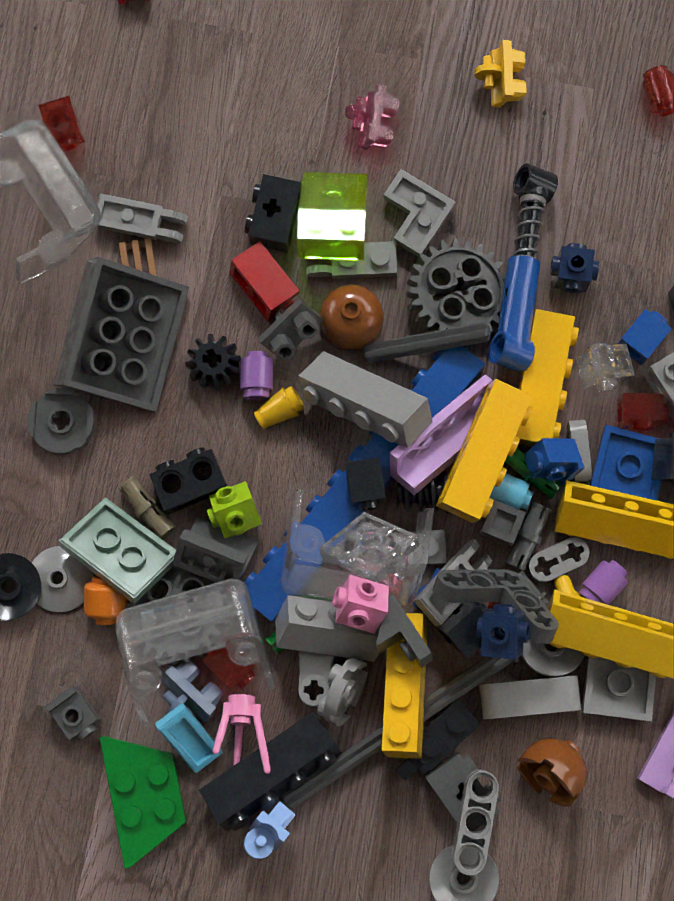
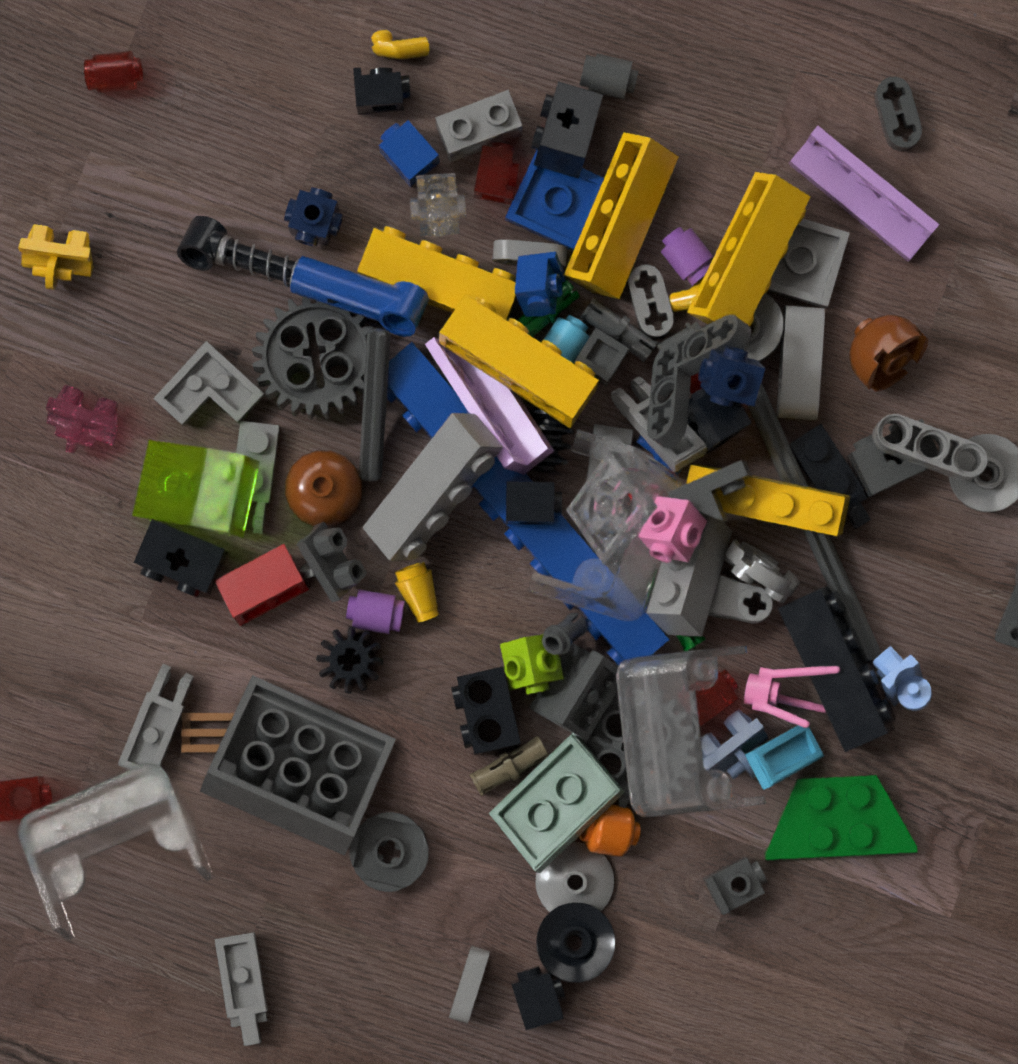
camera: 90 degrees left, 5 degrees up
none -> dark grey pin [542,613,588,655]

